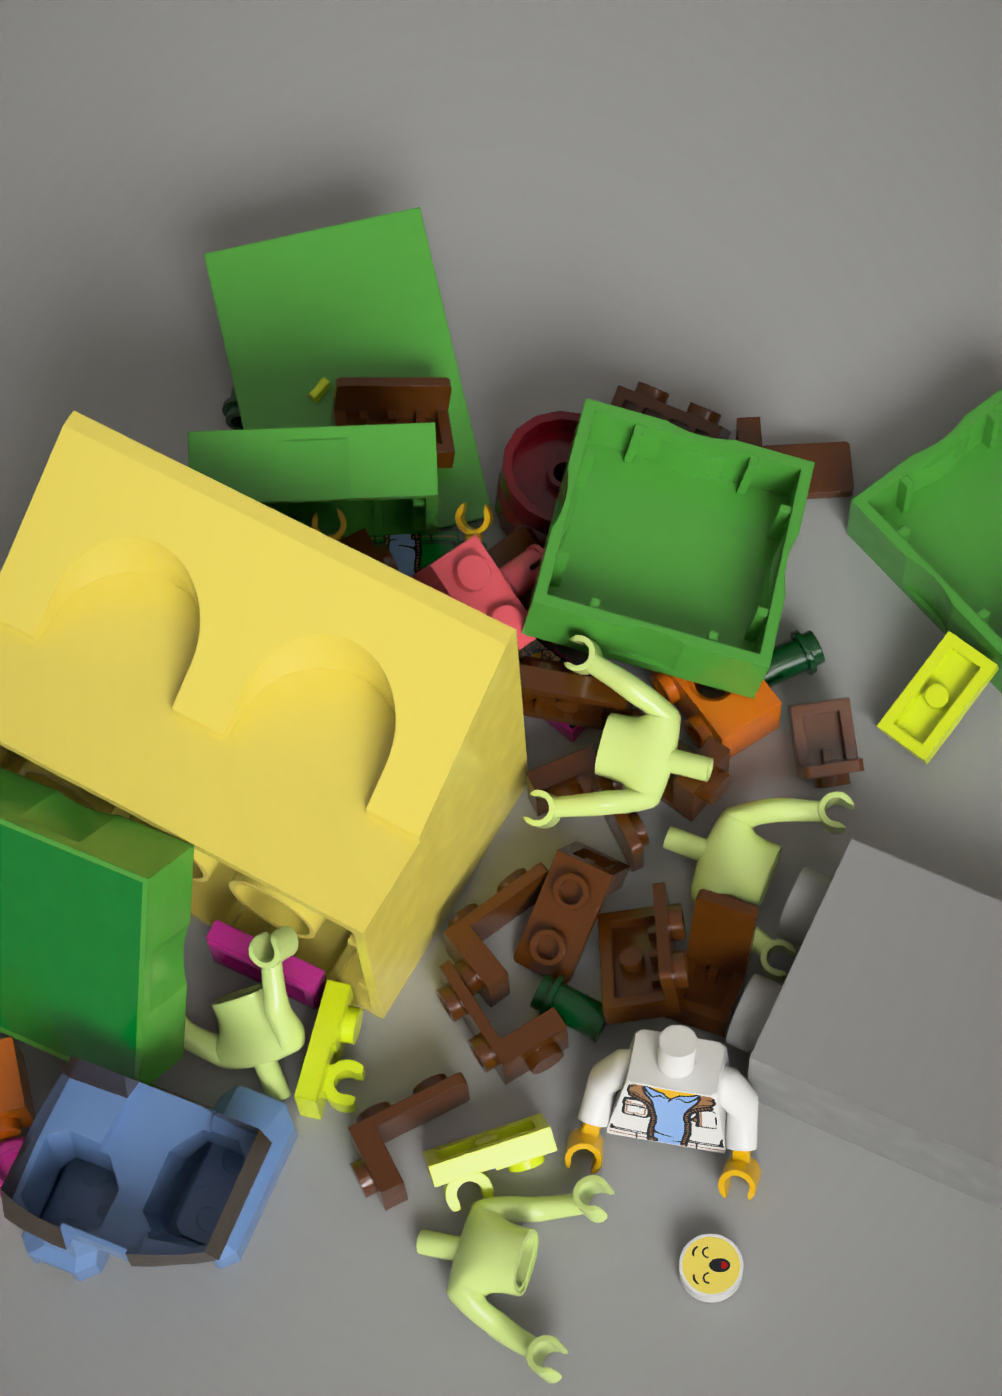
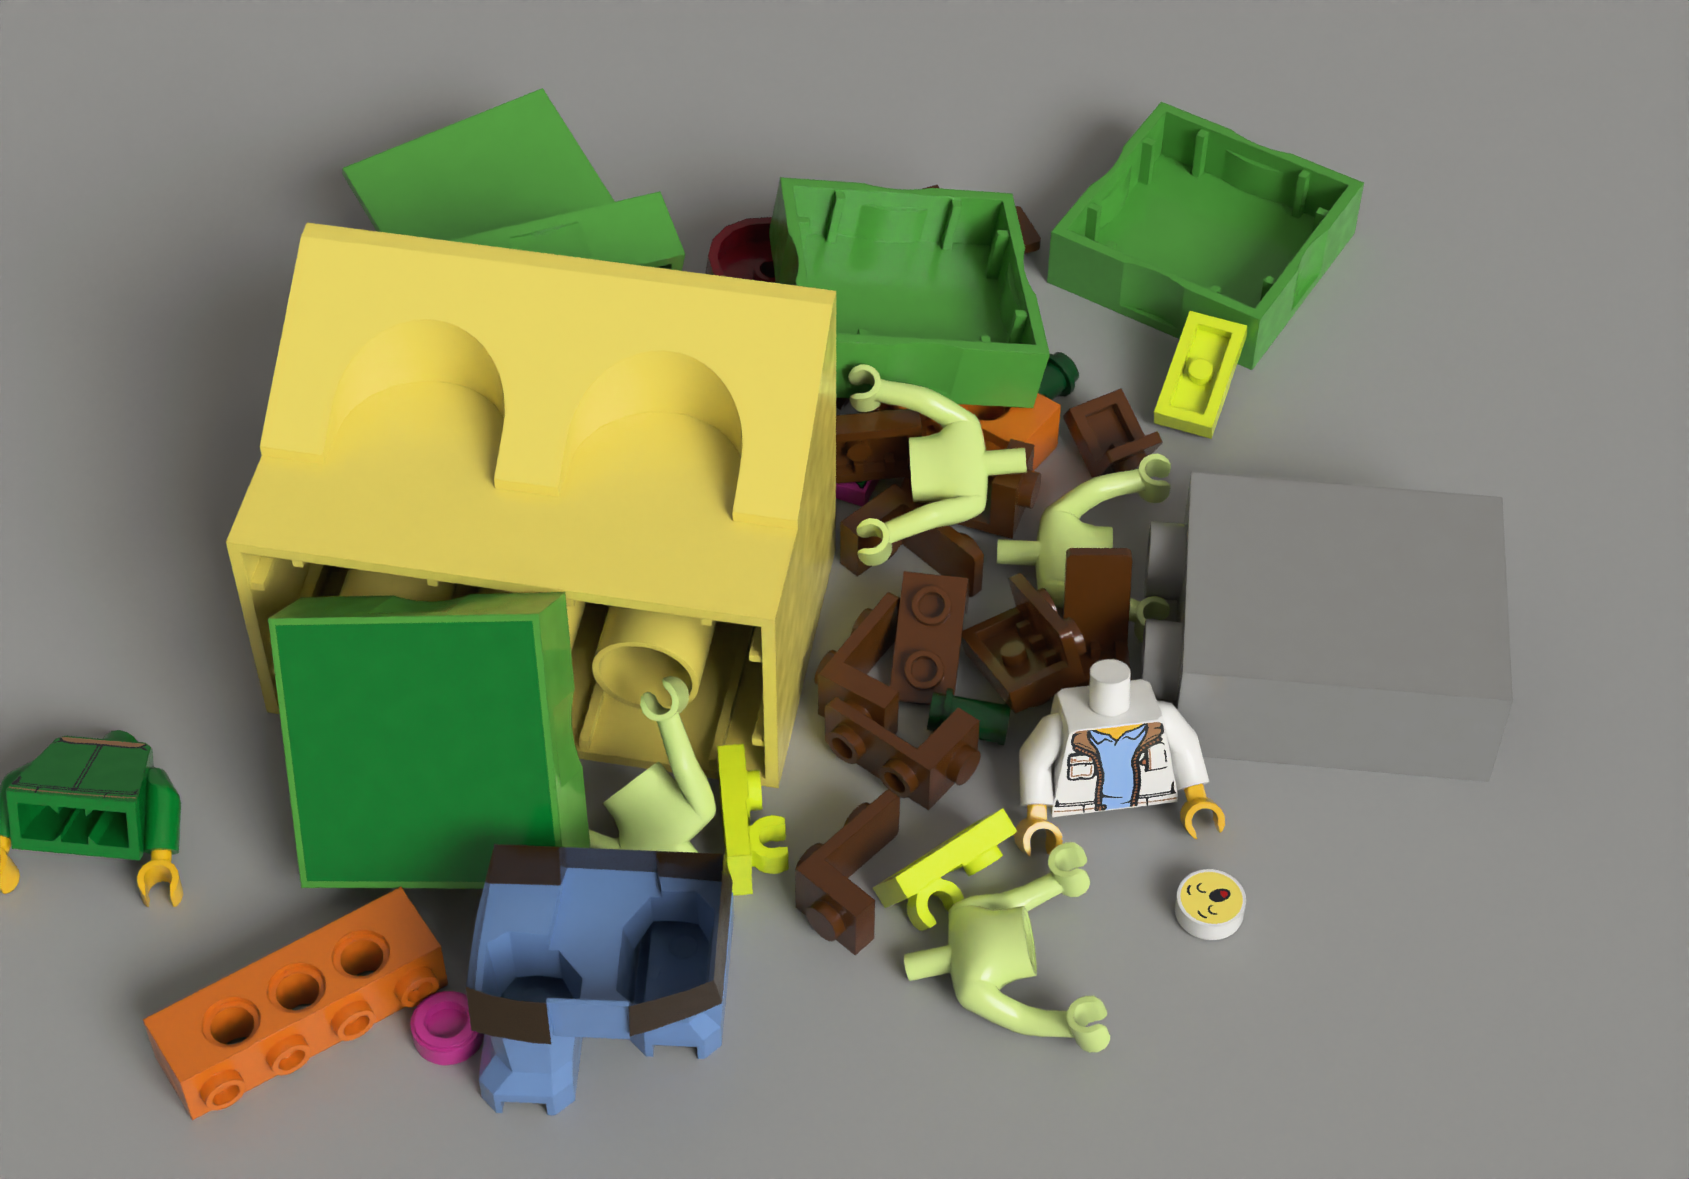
camera: 25 degrees left, 15 degrees down
dark pink tile [206,920,327,1010] -> none

